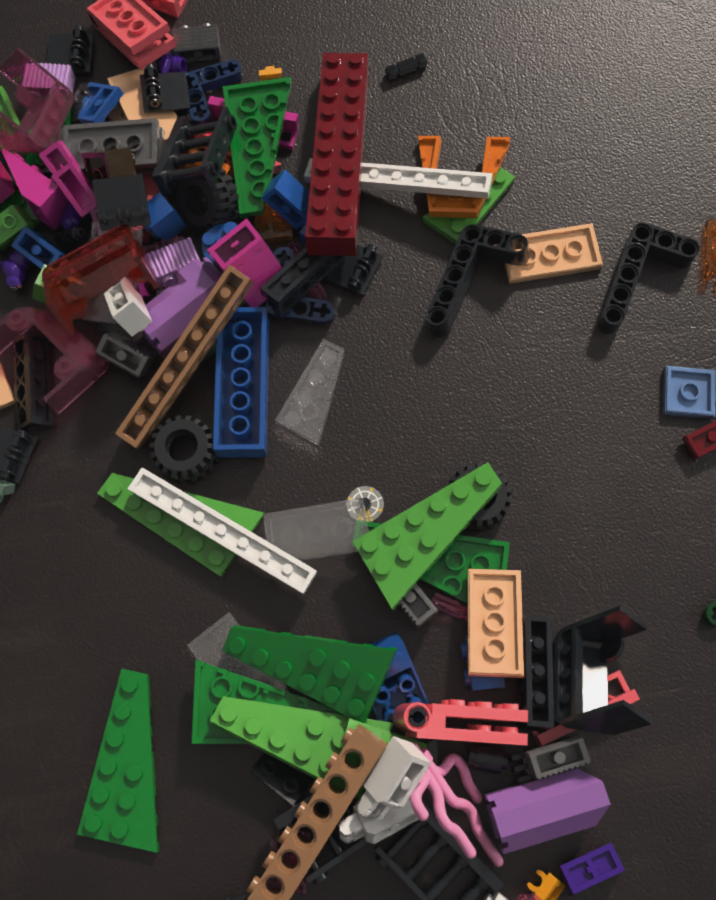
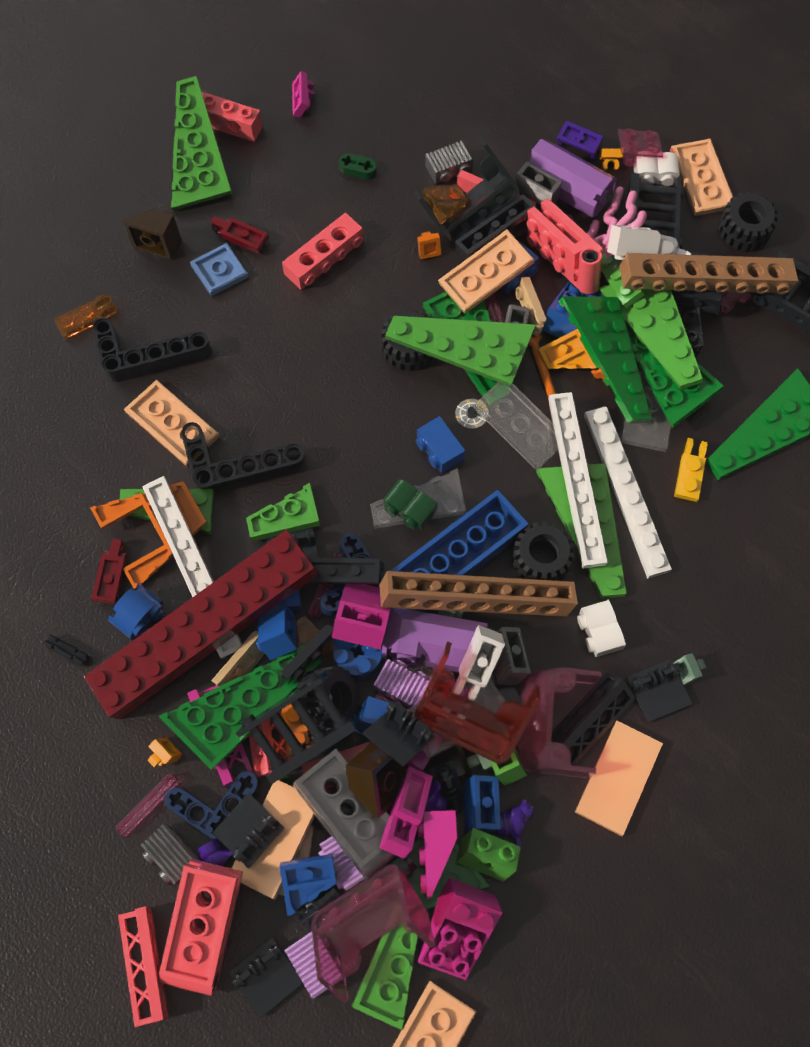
camera: 130 degrees left, 5 degrees down
none -> dark red hinge [91,539,127,605]
none -> blue brick [108,584,165,640]
none -> clear pink axle [115,773,179,837]
none -> tan hinge [211,631,265,687]
none -> bright green wing [246,483,320,542]
none -> black hinge [280,625,333,685]
none -> coral brick [282,213,363,290]
none -> dark green brick [383,478,438,531]
none -> blue brick [416,416,465,473]
none -> orange tile [417,231,441,259]
none -> clear orange wing [422,185,468,224]
none -> flat silver brick [425,140,473,184]
none -> tan hinge [515,277,546,336]
none -> orange piece [528,335,556,428]
none -> light orange wing [539,329,596,369]
none -> white brick [577,600,626,657]
none -> white plate [584,406,672,579]
none -> yellow hinge [674,438,708,502]

